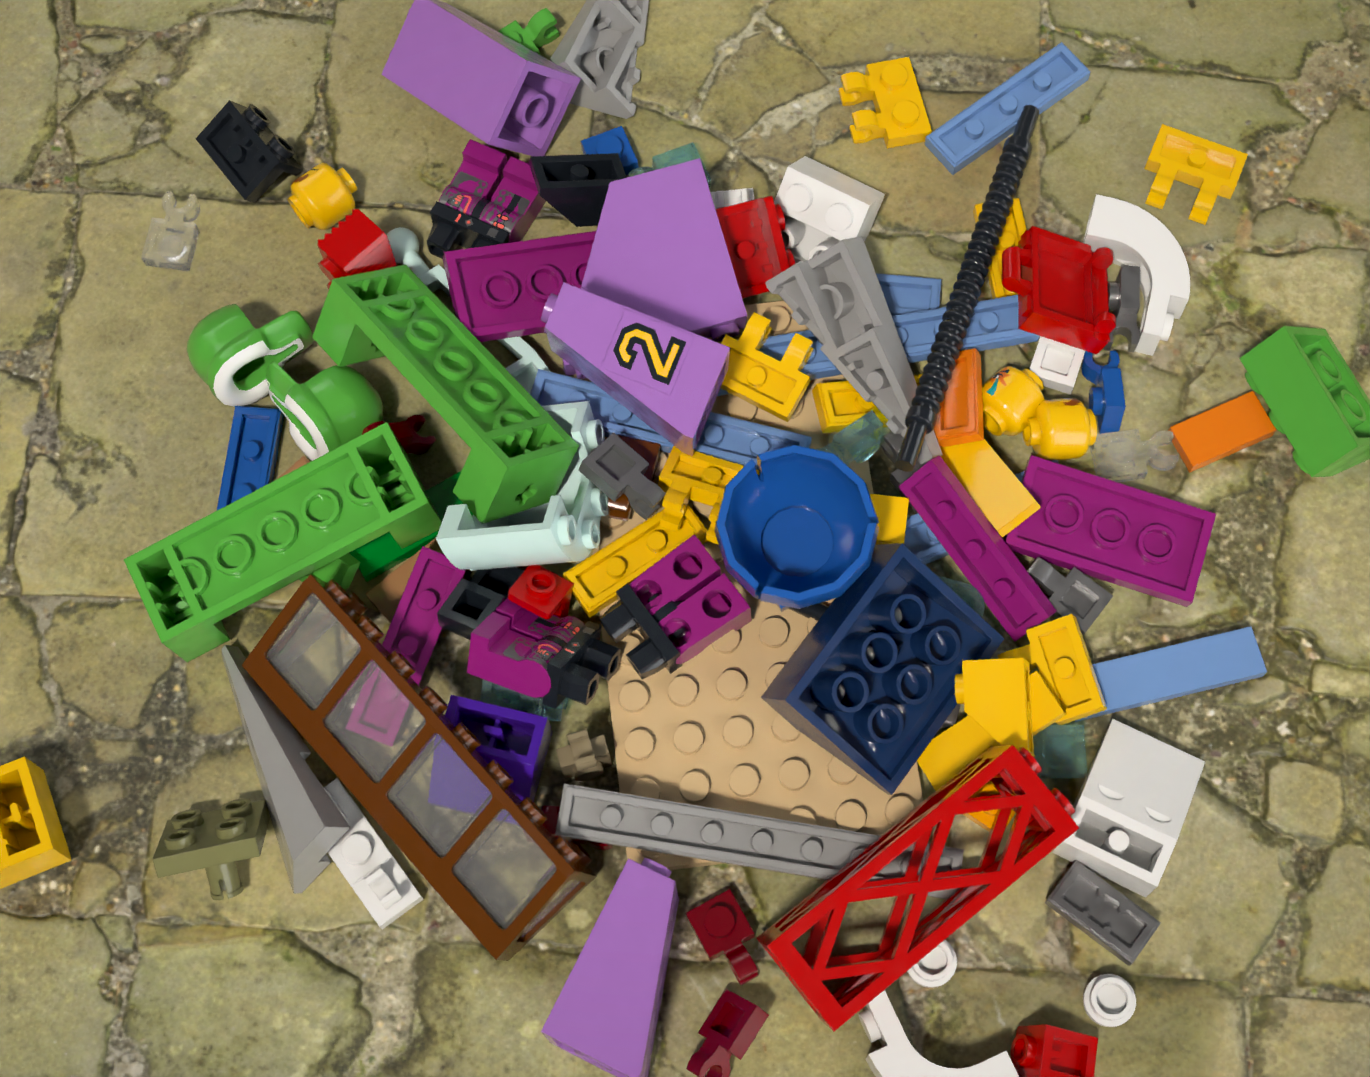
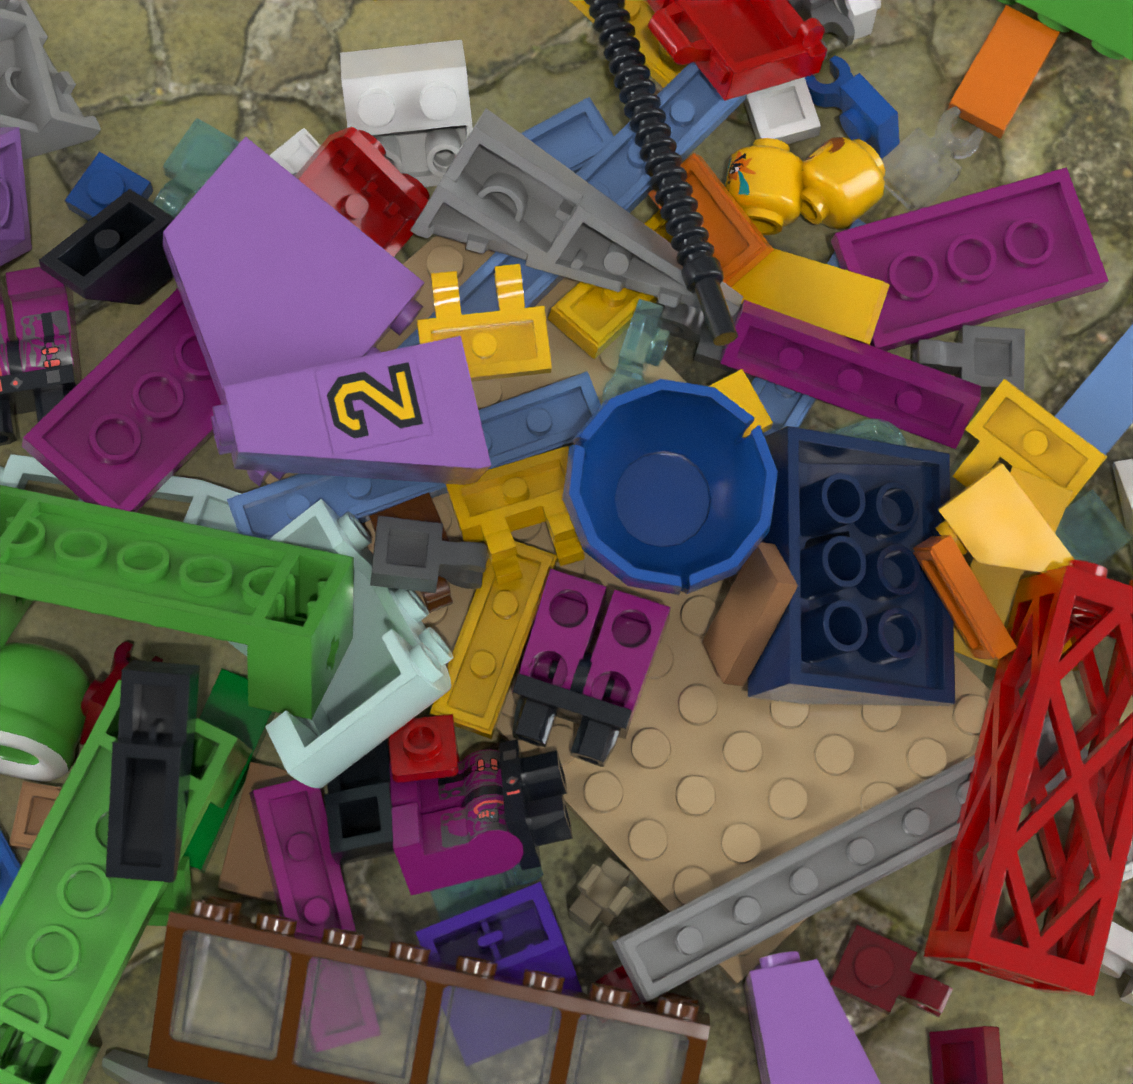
camera: 40 degrees left, 5 degrees up
none -> black slope [105,660,200,883]
none -> medium nougat tile [702,542,798,686]
none -> orange tile [913,535,1017,660]

